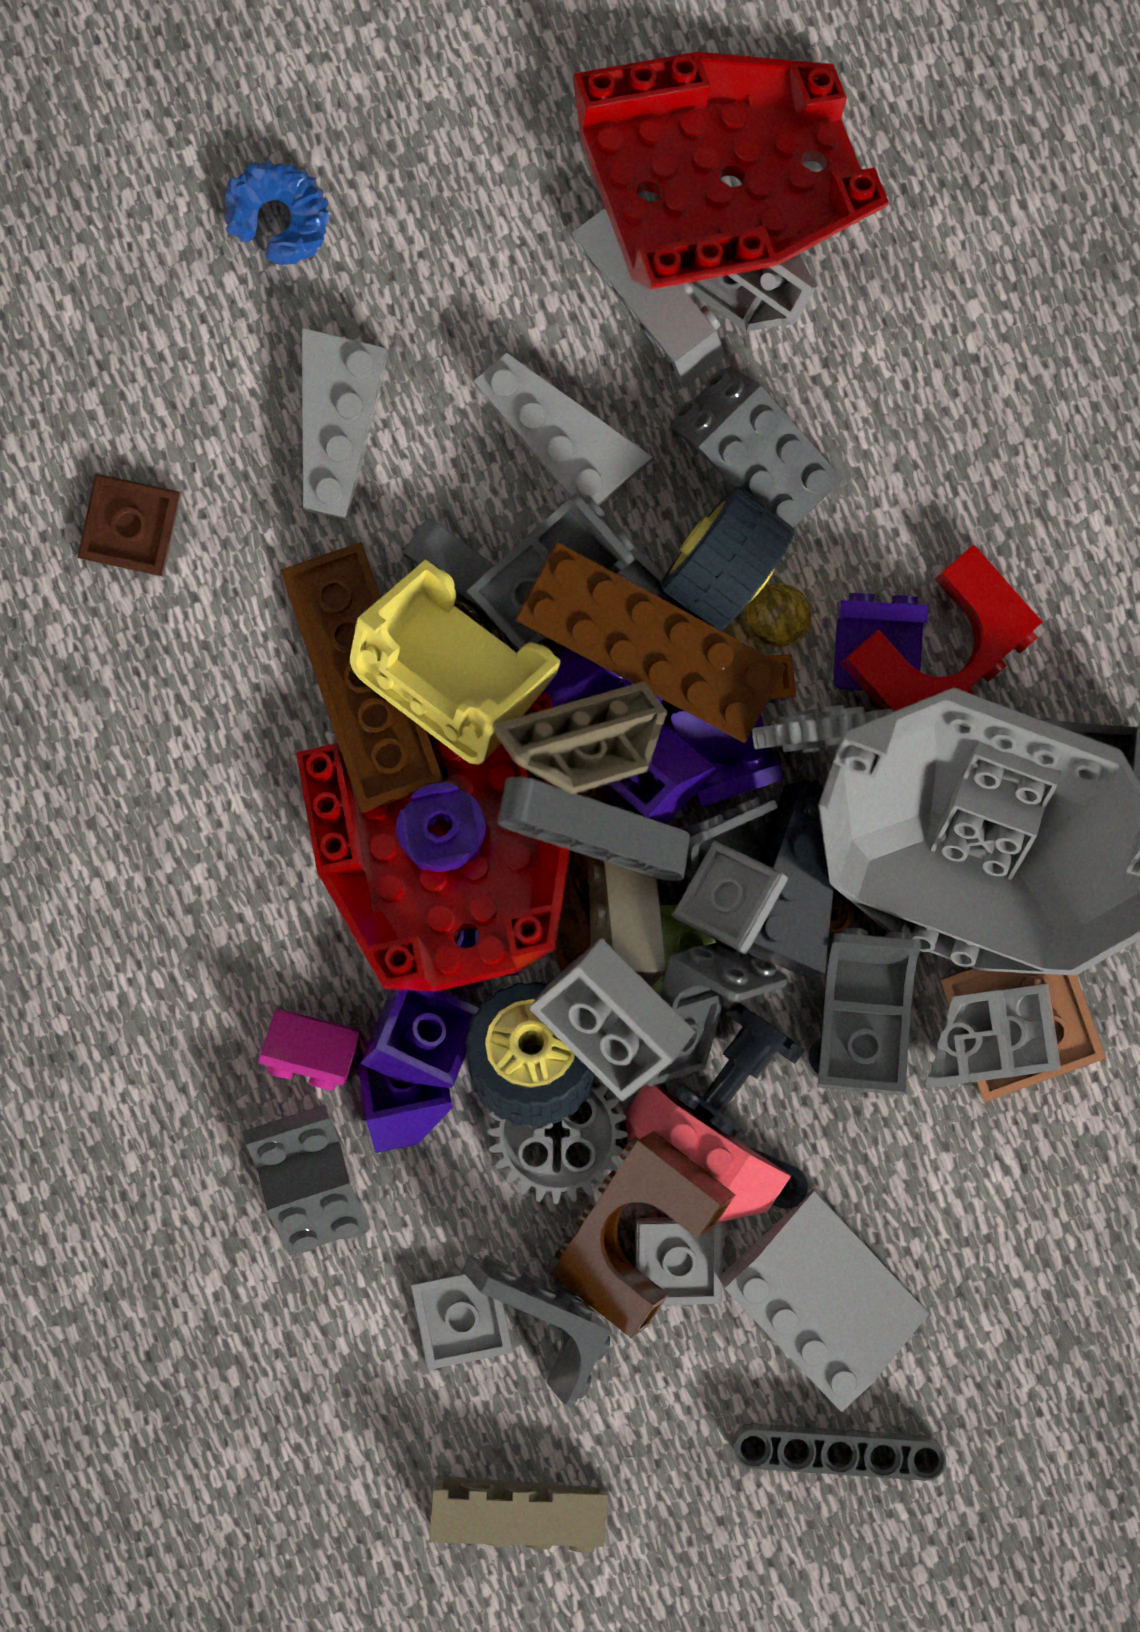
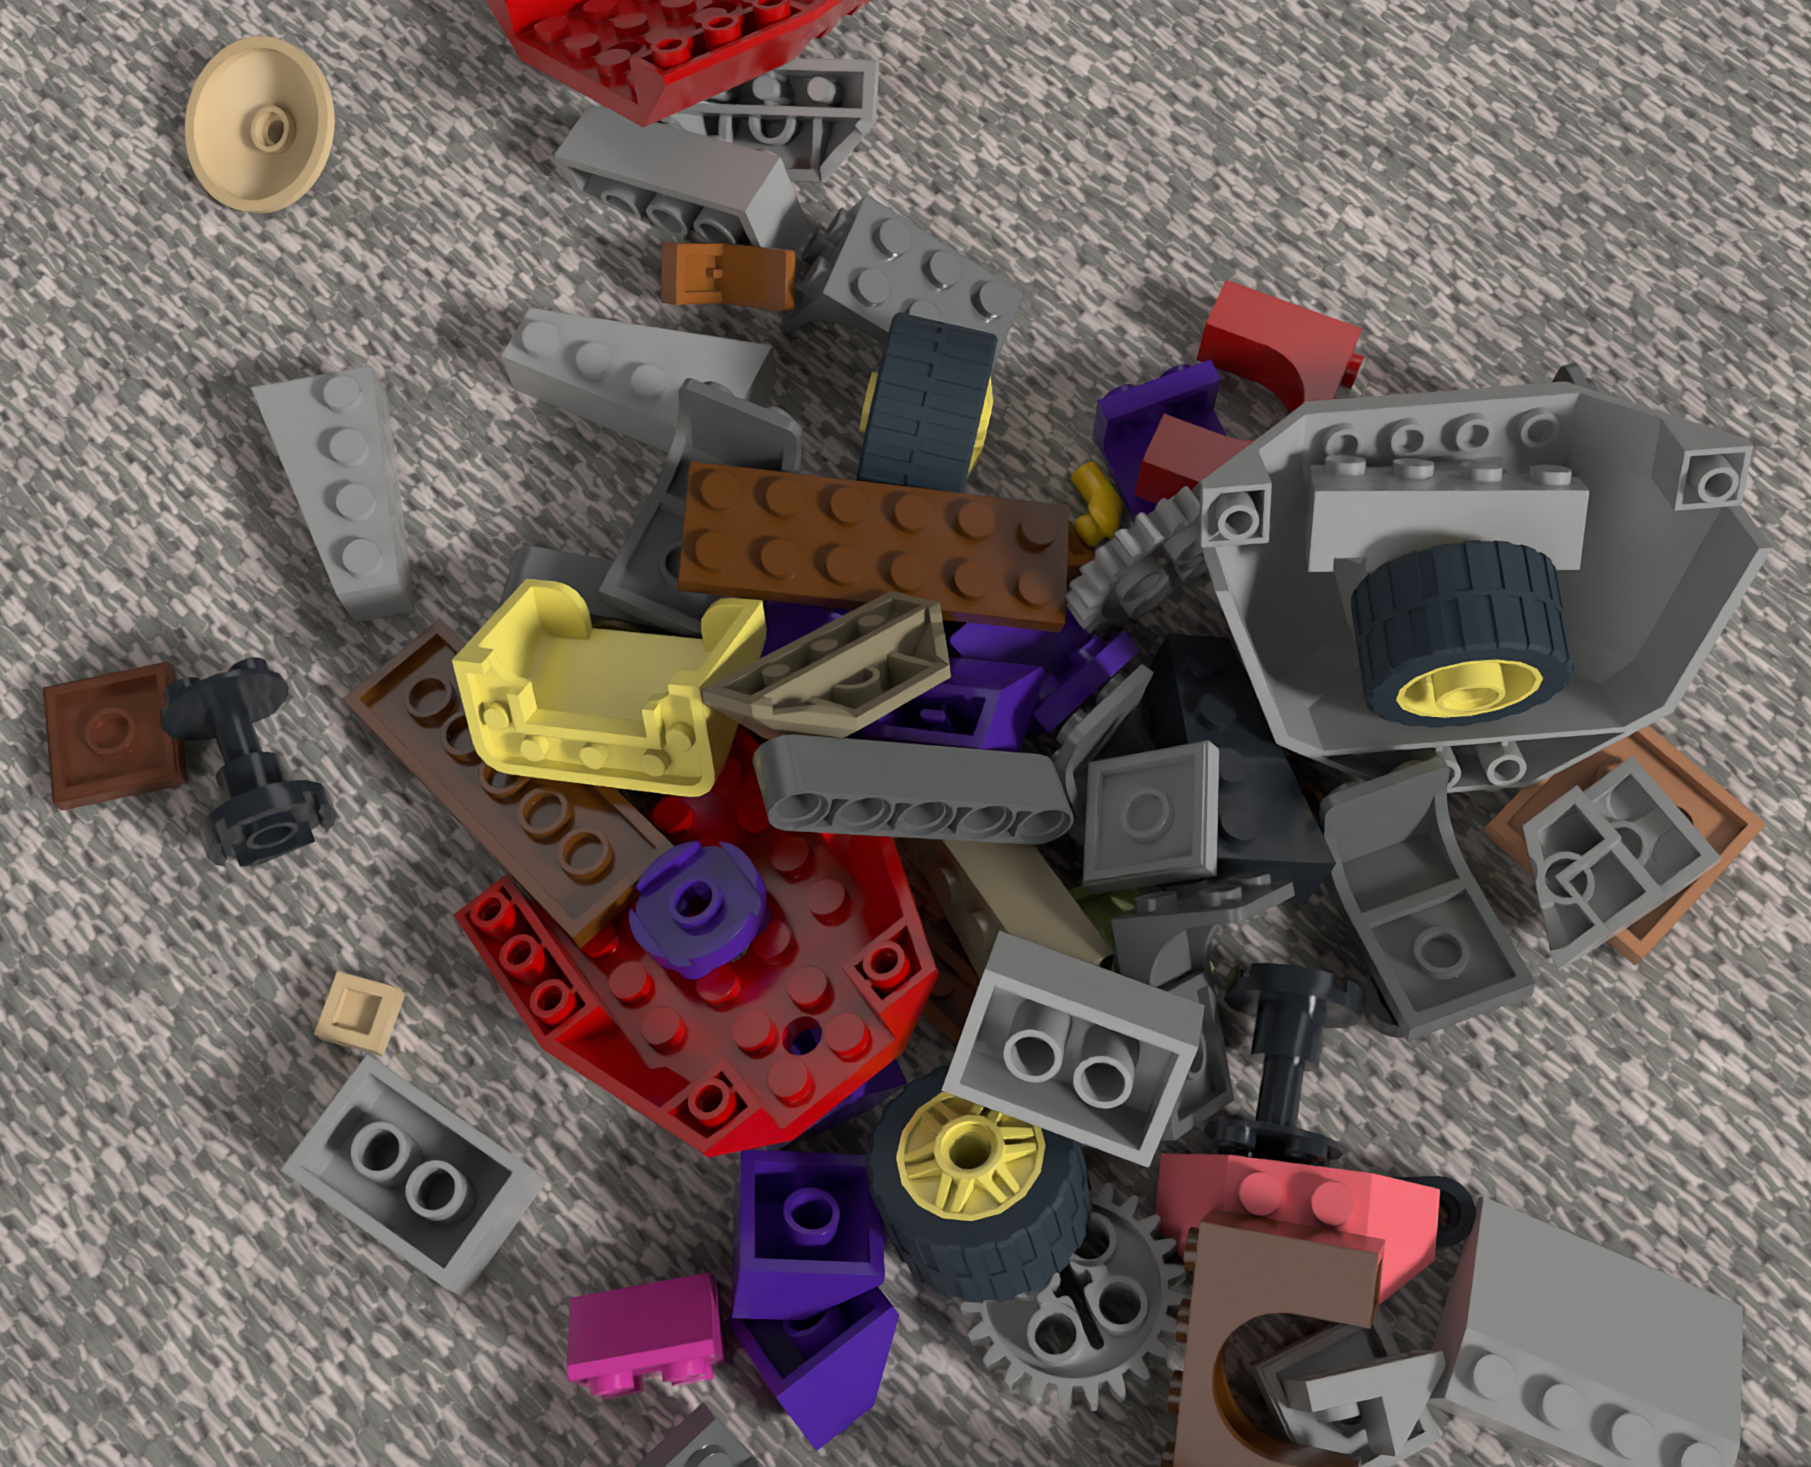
camera: 25 degrees left, 20 degrees down
blue piece [224,160,330,265] -> none
clear yellow hair [745,581,811,648] -> none
none -> black piece [159,657,337,867]
none -> tan dish [185,36,335,214]
none -> light grey brick [280,1054,547,1297]
none -> tan plate [314,971,405,1057]
none -> dark orange bracket [661,242,796,312]
none -> yellow arm [1071,461,1123,547]
none -> light grey slope [1283,1350,1446,1457]
none -> light grey wedge [1304,455,1589,572]
none -> black wheel [1351,540,1575,728]

